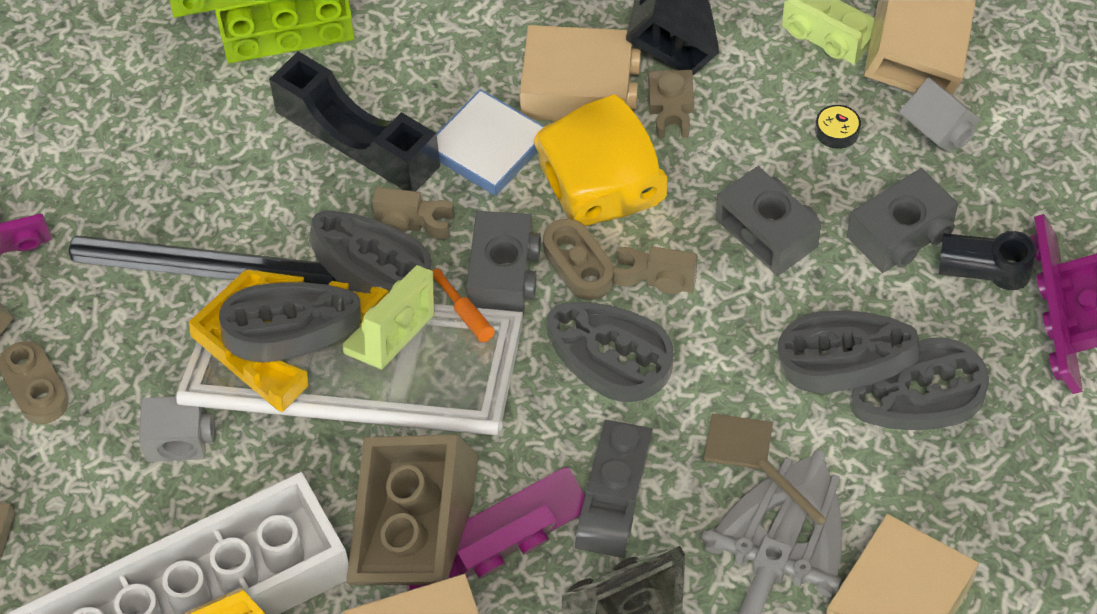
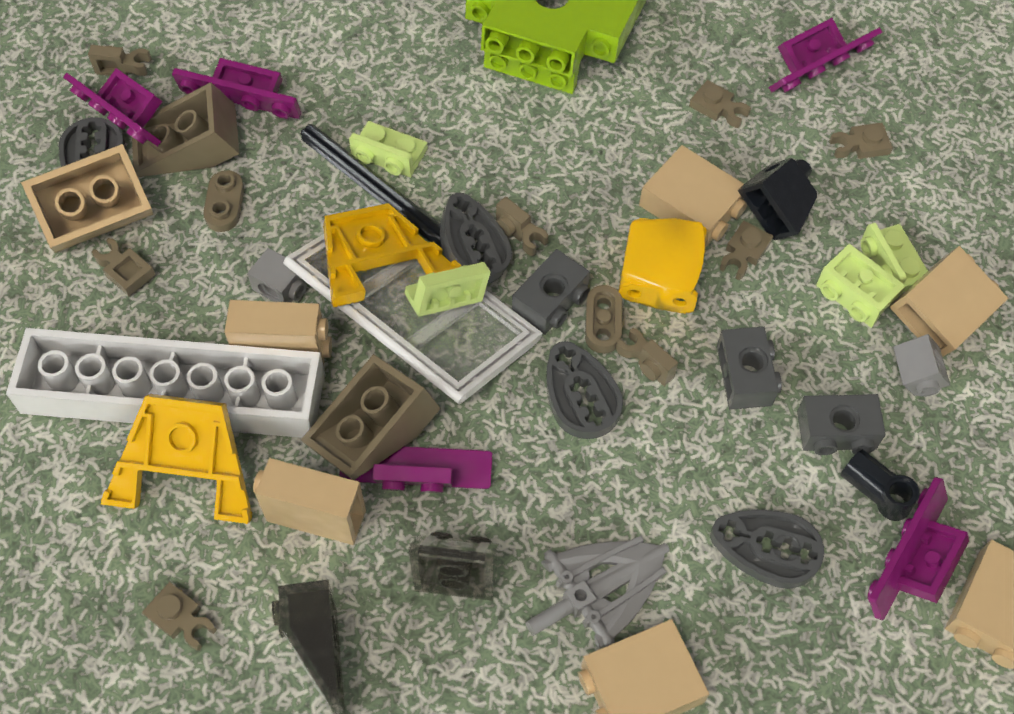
camera: 30 degrees right, 5 degrees up
dark grey piece [219,282,361,362] -> none
black arch [269,51,440,192] -> none
orange piece [431,268,495,342] -> none
white tile [437,89,544,196] -> none
dark grey plate [575,419,653,559] -> none
dark tan piece [704,413,825,525] -> none
dark grey piece [778,310,920,393] -> none
tile [815,105,861,149] -> none
none -> tan brick [224,300,332,366]
none -> yellowish green bracket [349,121,428,178]
none -> yellowish green bracket [816,244,906,328]

